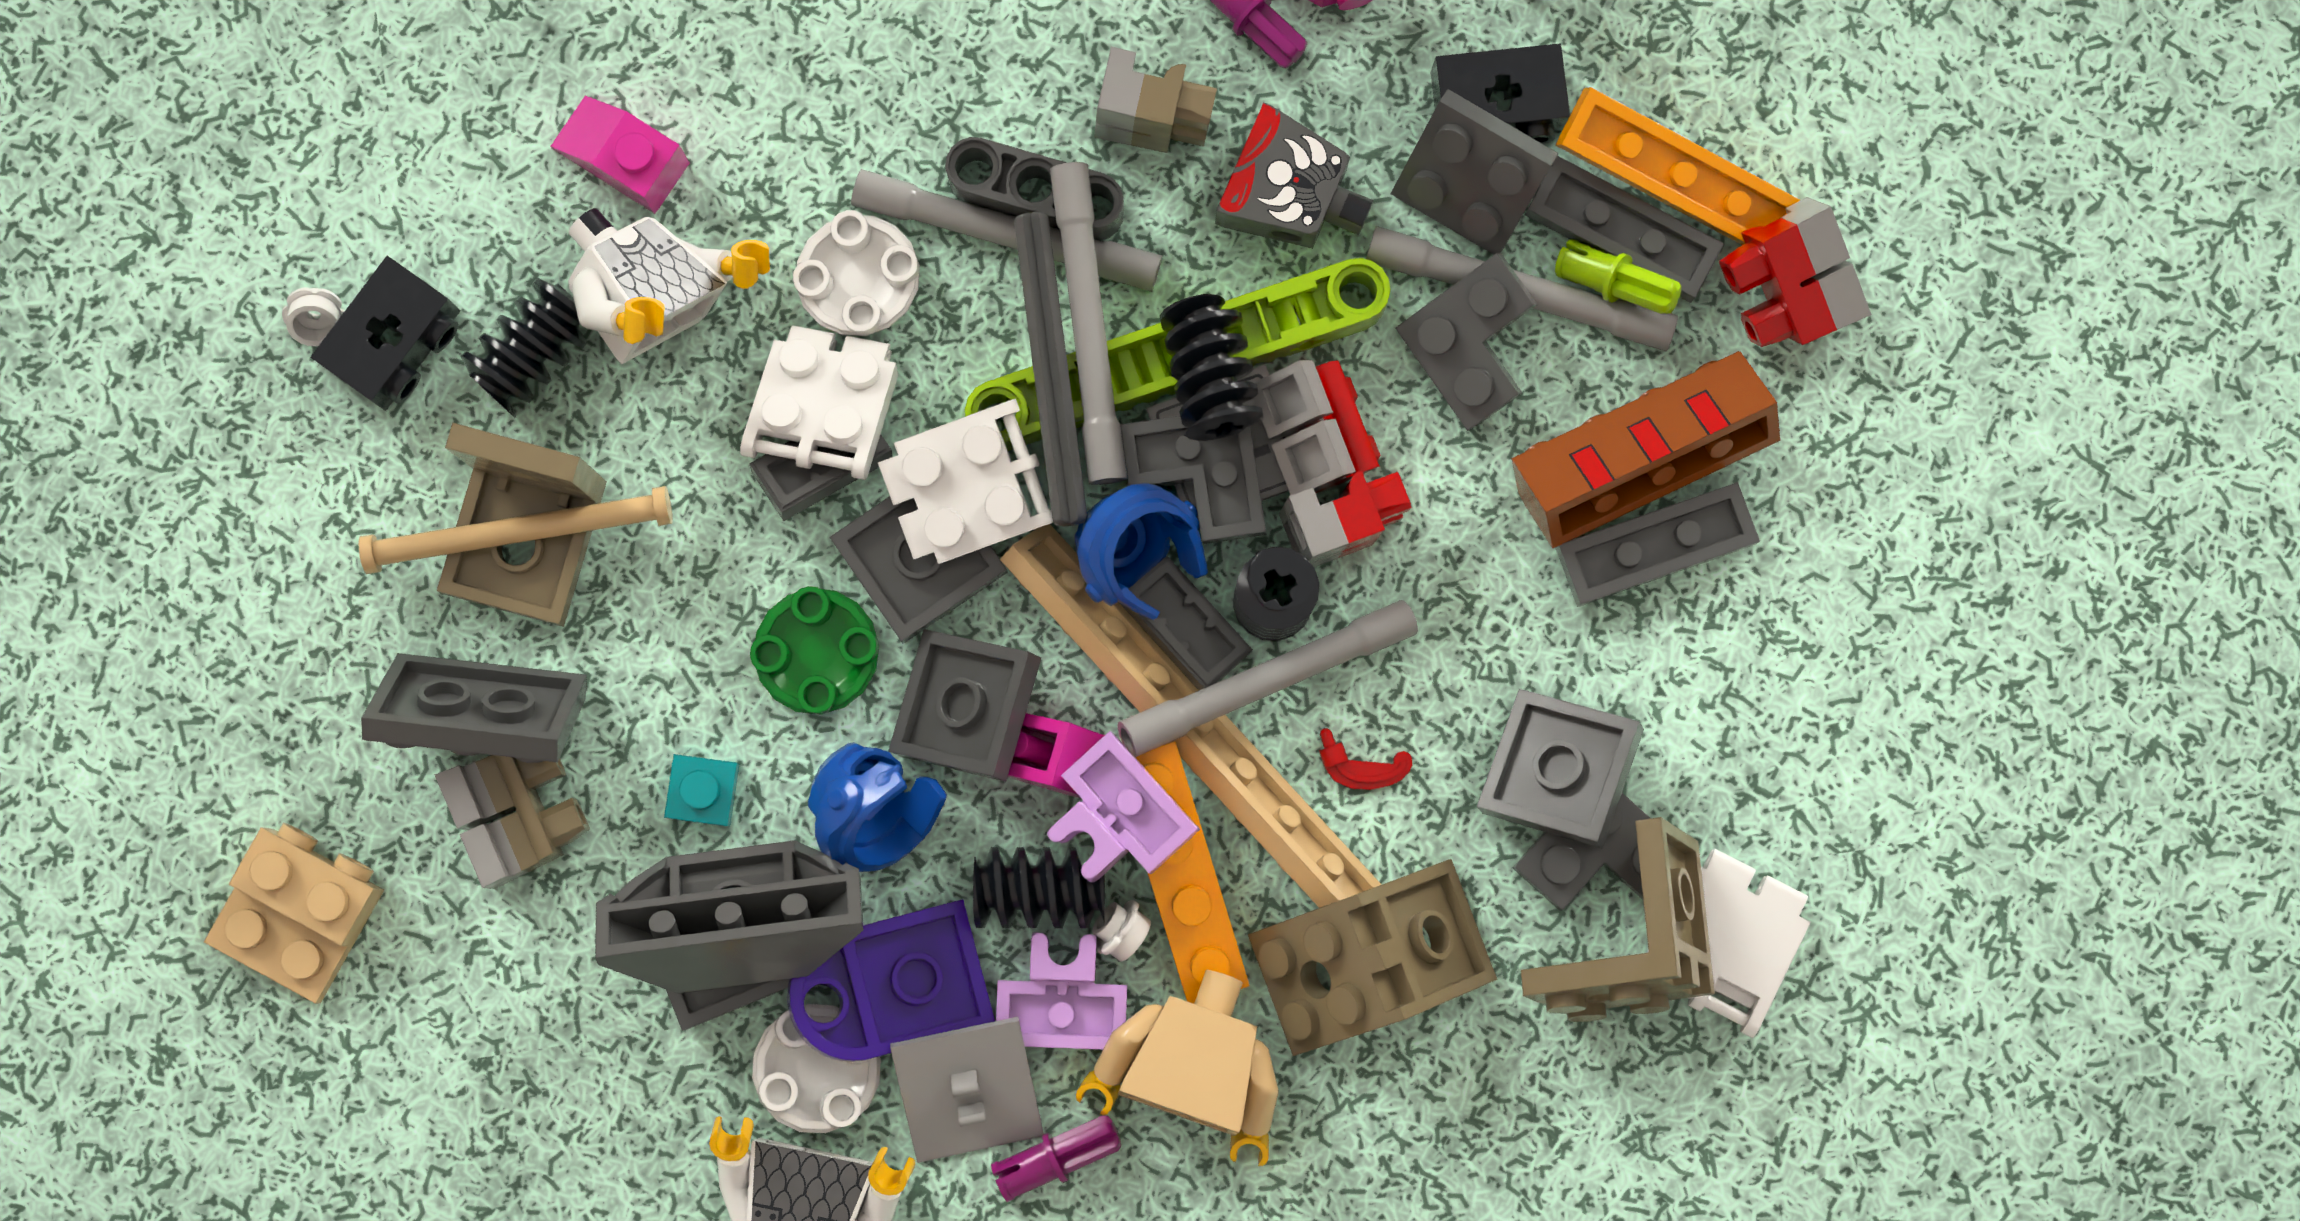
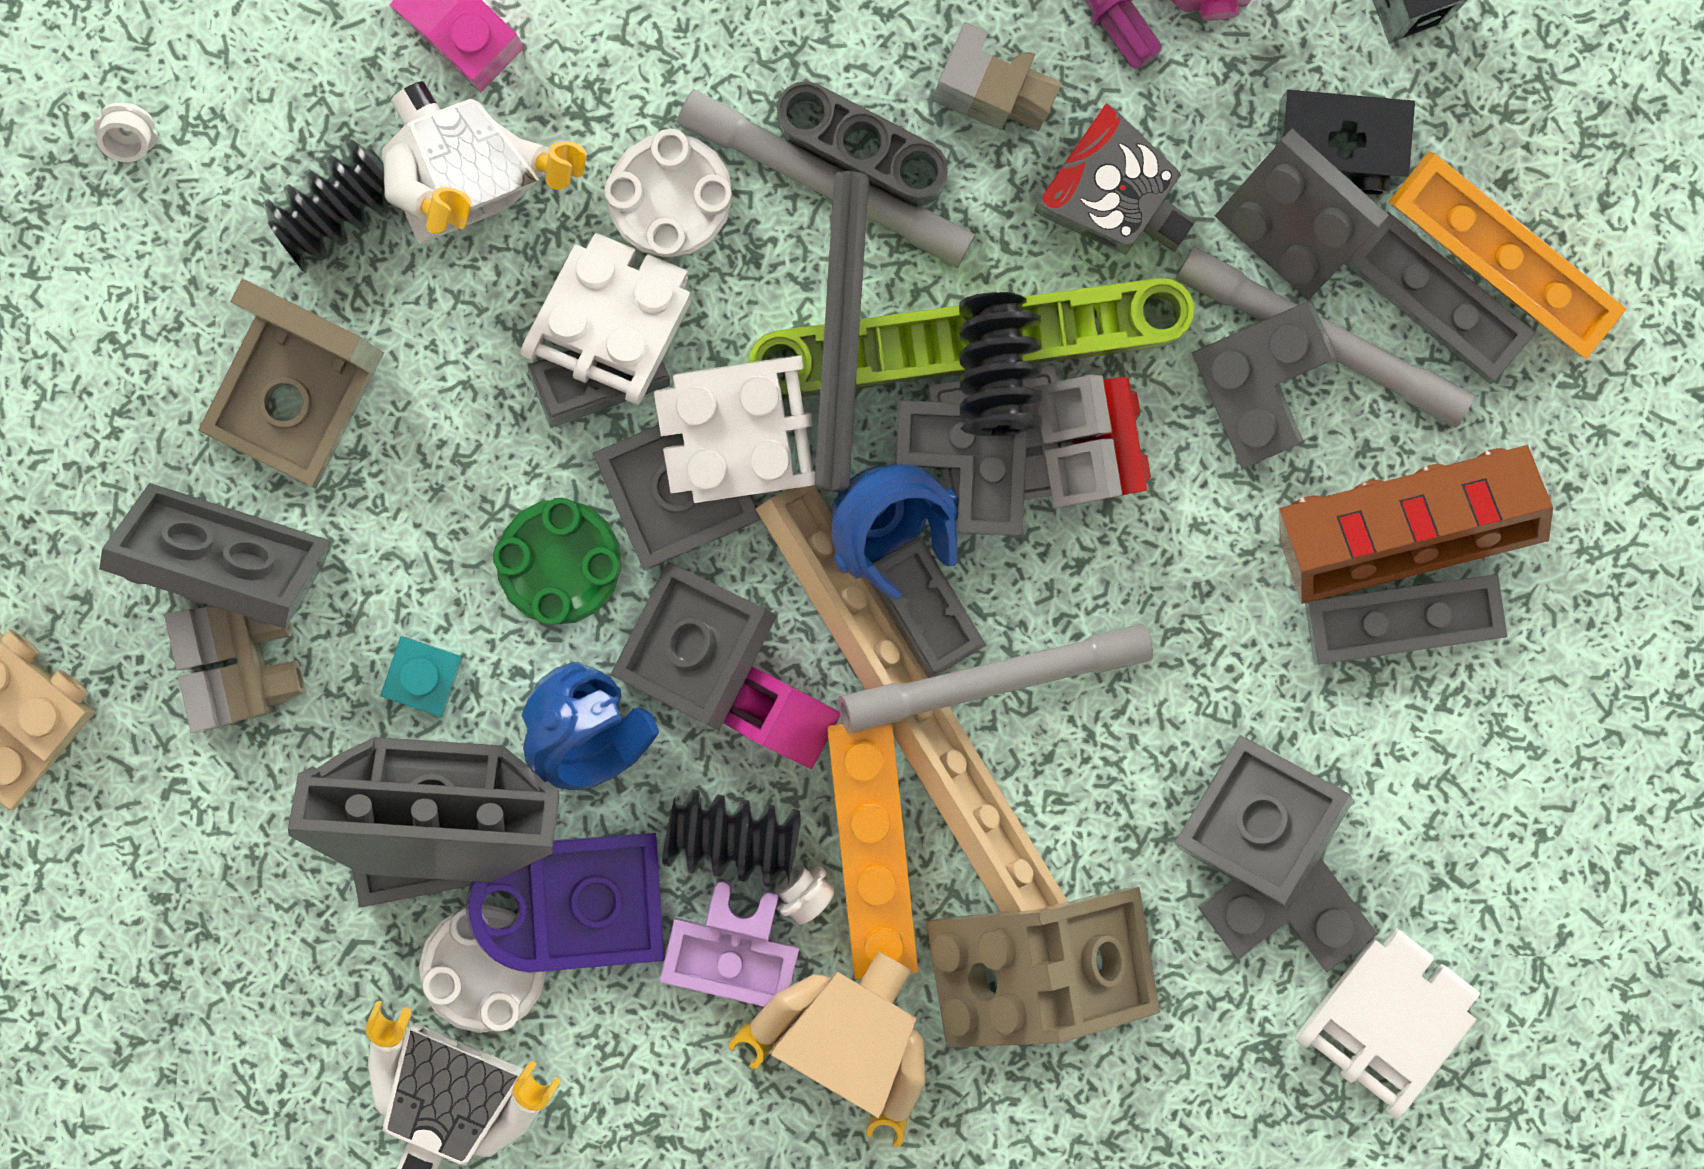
camera: 15 degrees right, 5 degrees up
black brick [310,255,461,411] -> none
tan bar [358,486,673,574] -> none
light grey piece [890,1017,1044,1163] -> none
magenta axle [991,1115,1121,1202] -> none
lavender plate [1047,731,1200,883] -> none
light grey piece [1050,162,1127,485] -> none
black piece [1233,547,1319,641] -> none
hips [1279,470,1412,567] -> none
red piece [1319,728,1412,790] -> none
dark tan bracket [1521,817,1715,1022] -> none
lime axle [1555,239,1681,314] -> none
red hips [1719,197,1872,347] -> none

